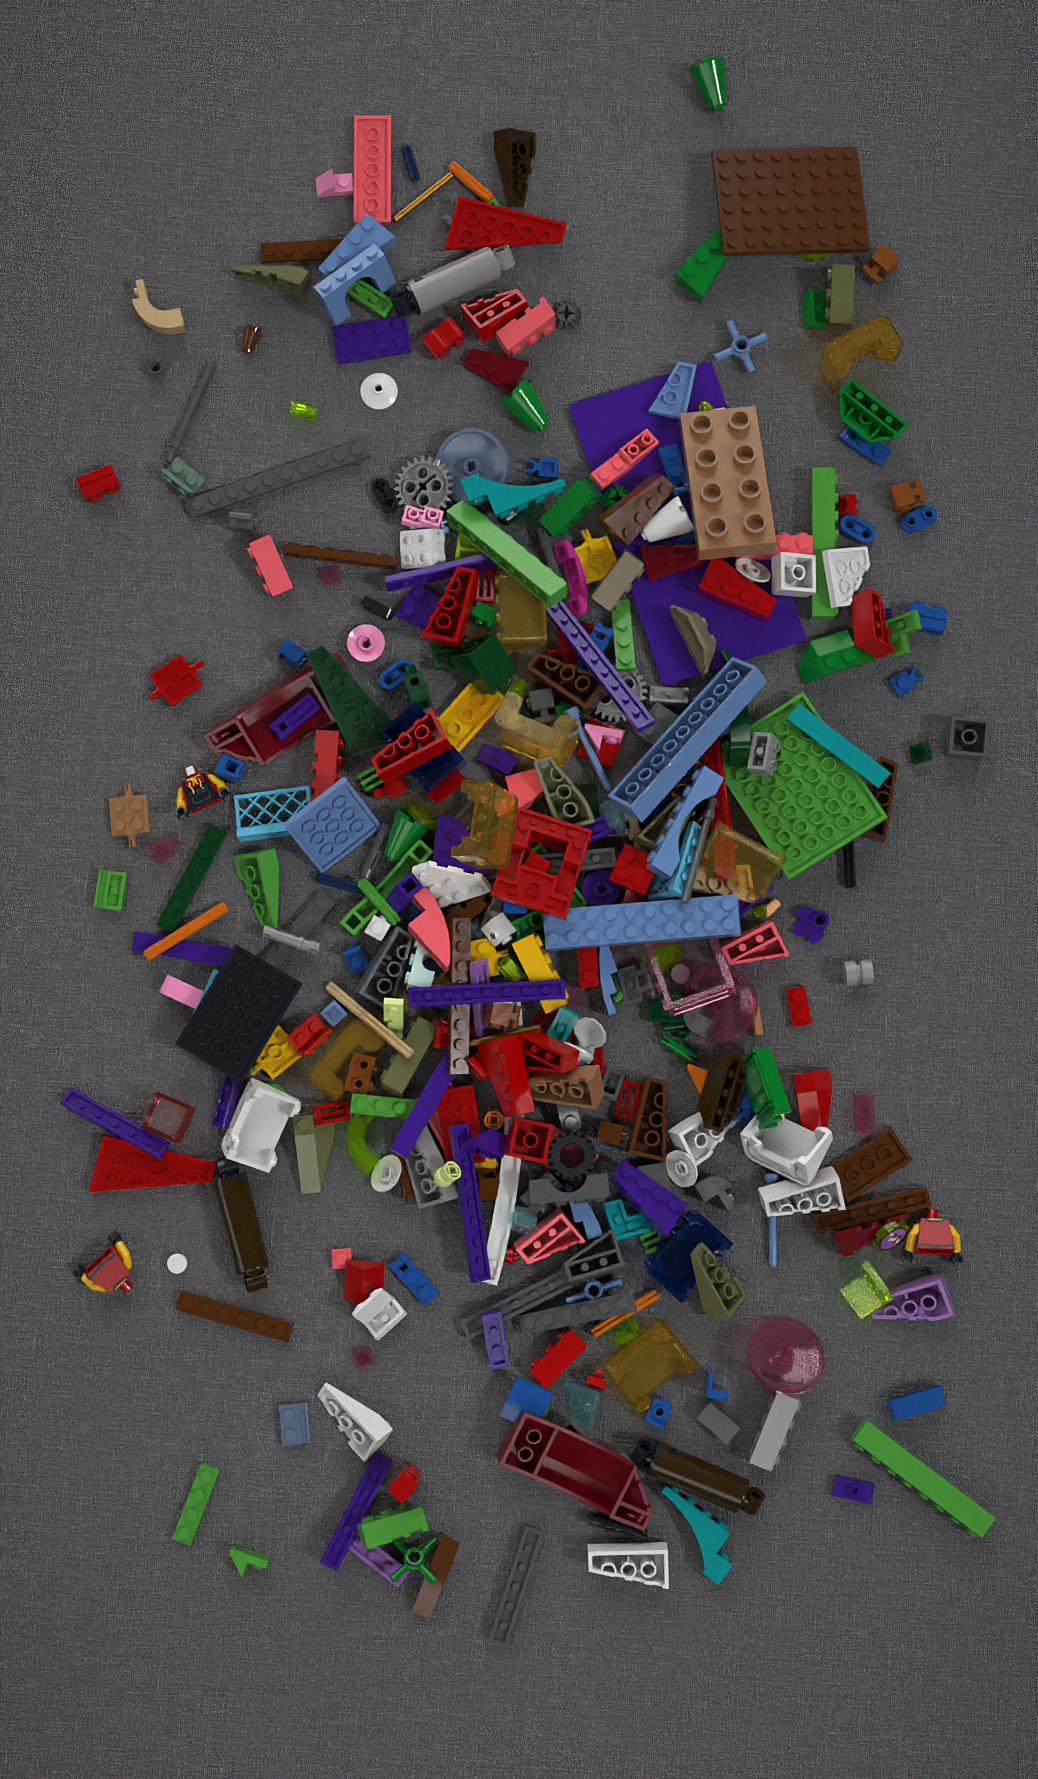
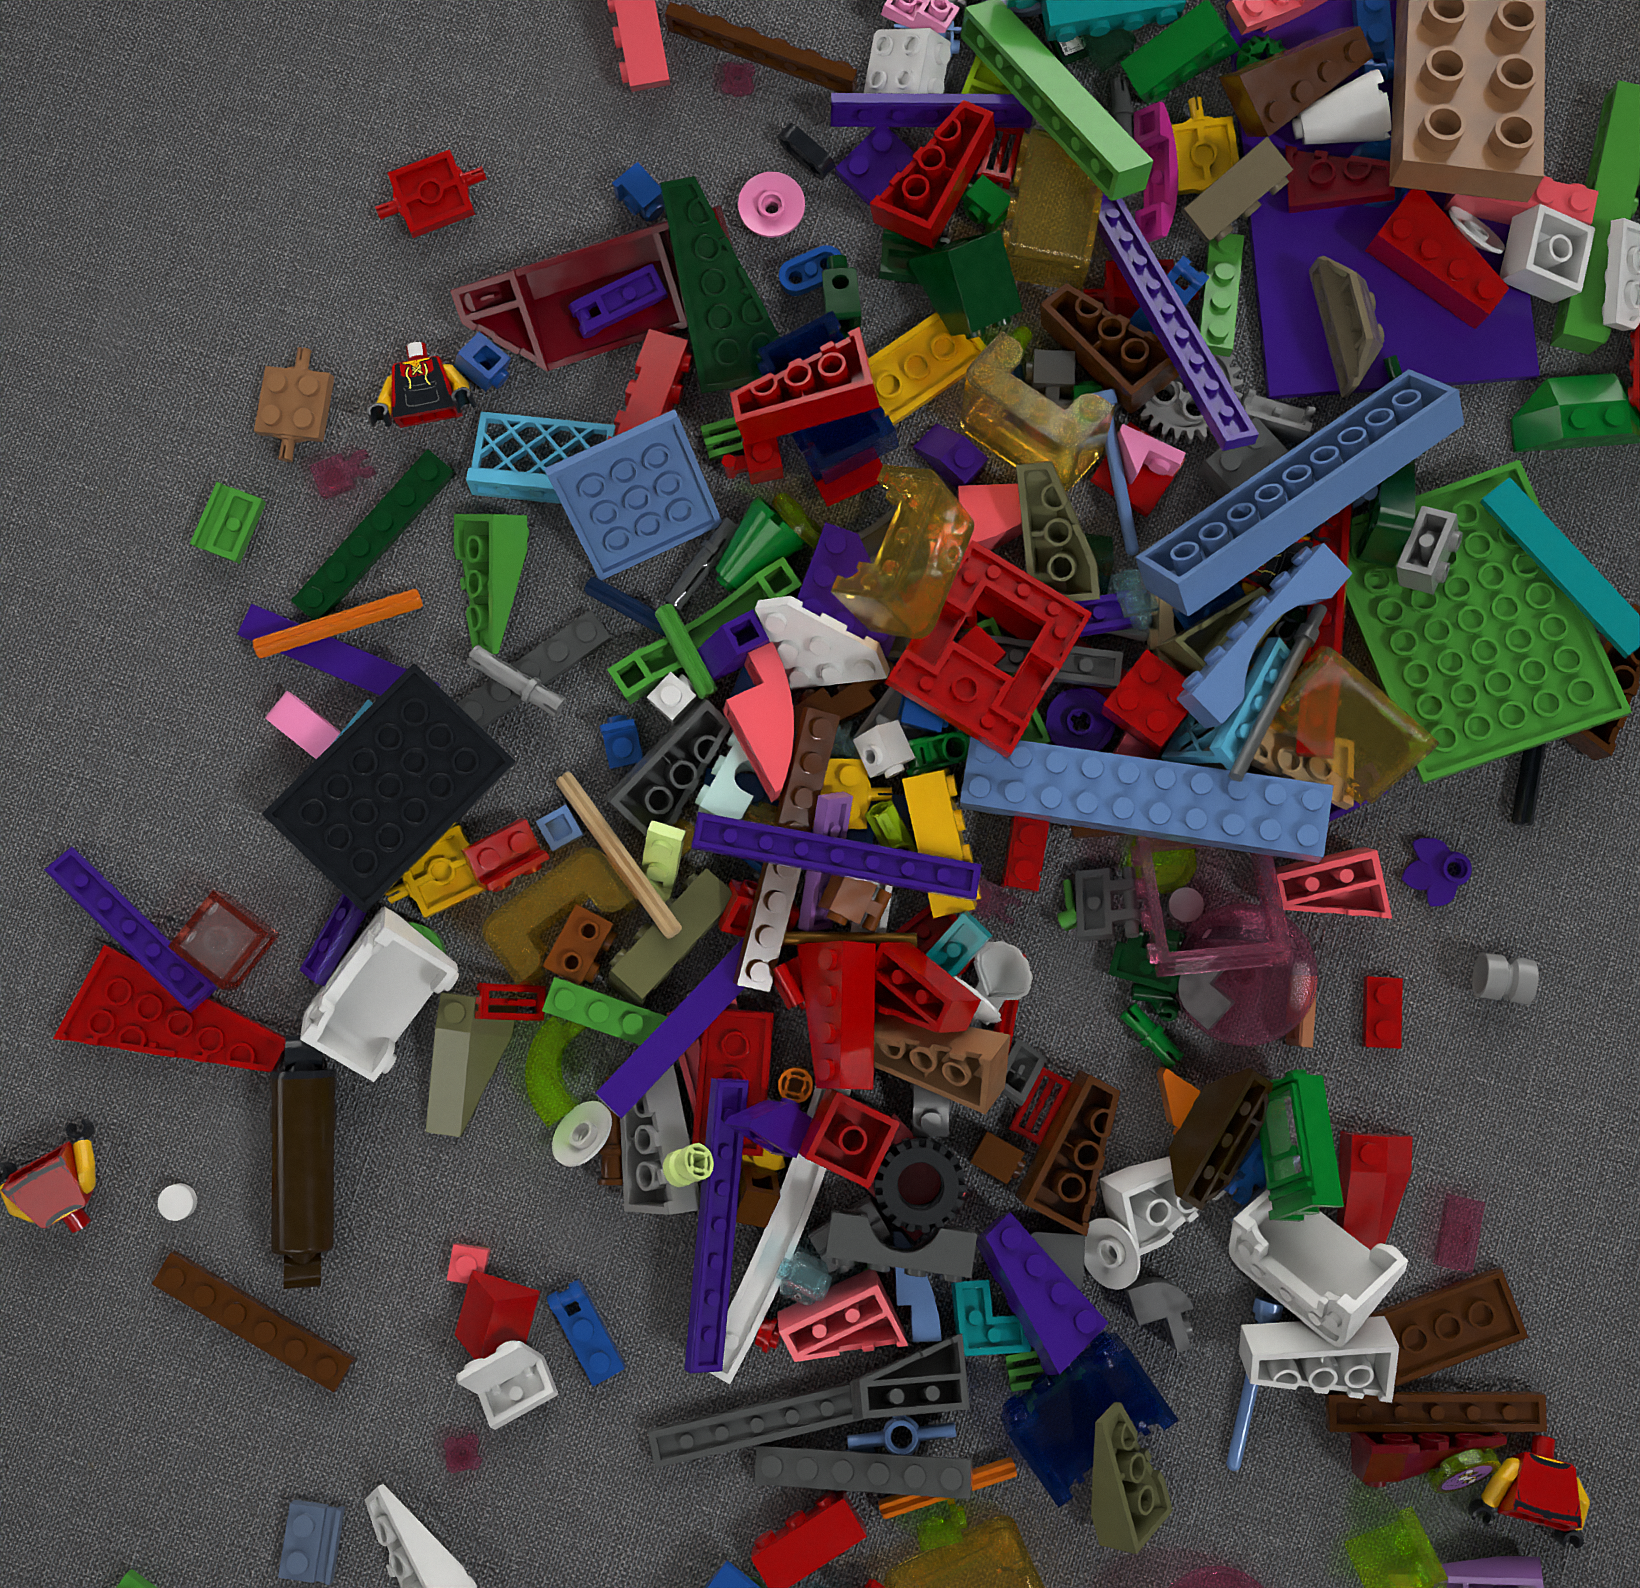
camera: 15 degrees right, 0 degrees up
dark purple plate [480,1309,510,1370] -> none
medium blue slope [599,947,618,1016] -> none
arm [753,899,781,919] -> none

